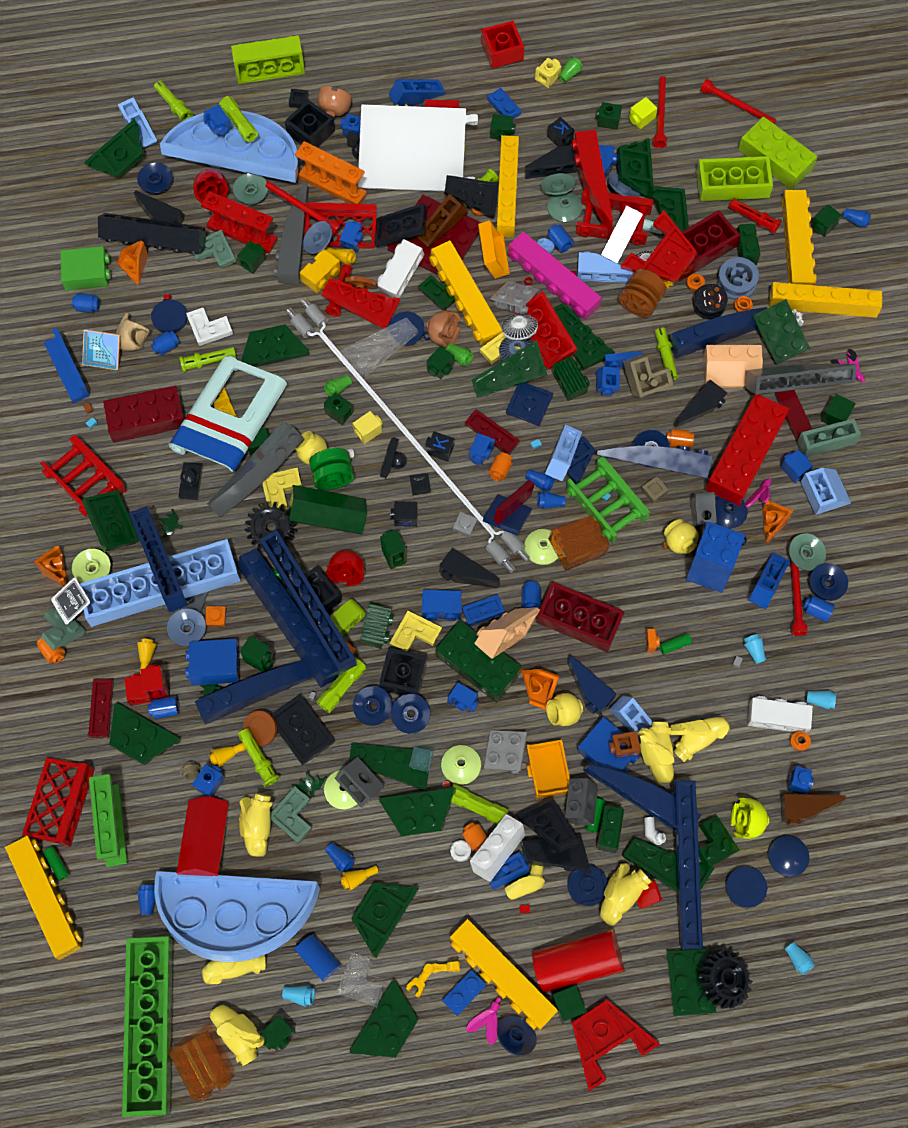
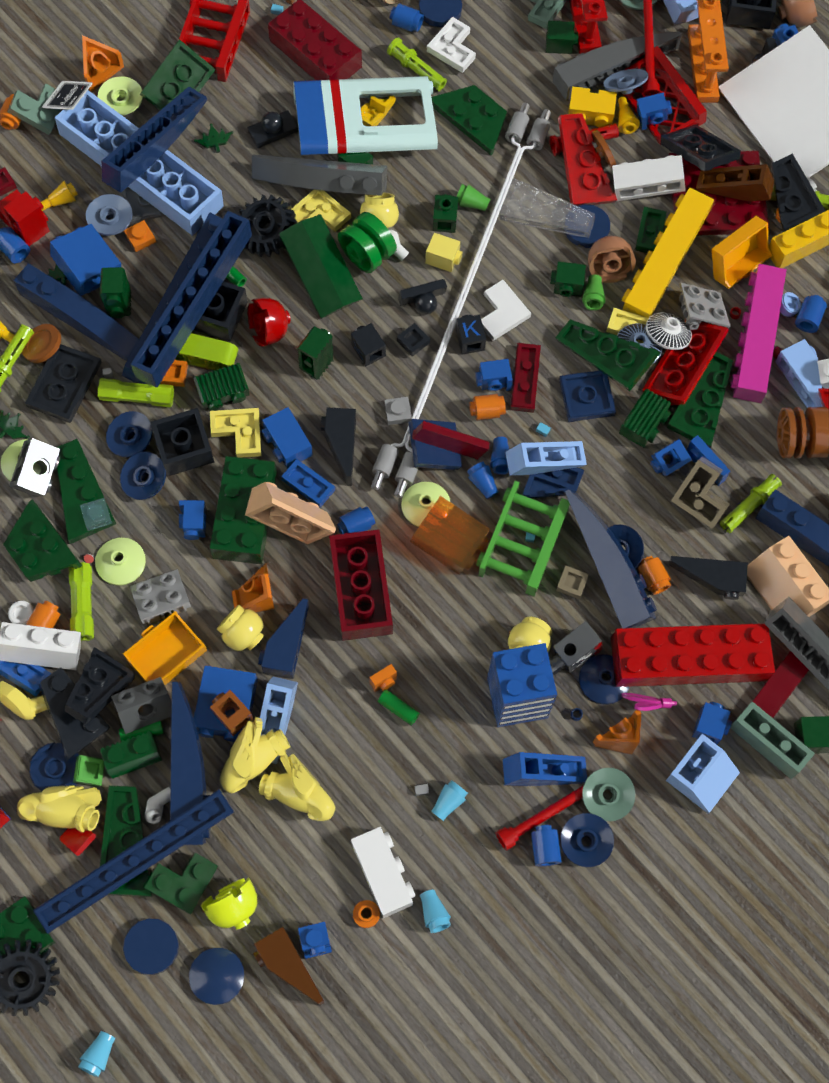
camera: 55 degrees right, 0 degrees up
none -> bright green tile [73,755,105,787]
none -> white tile [481,280,531,341]

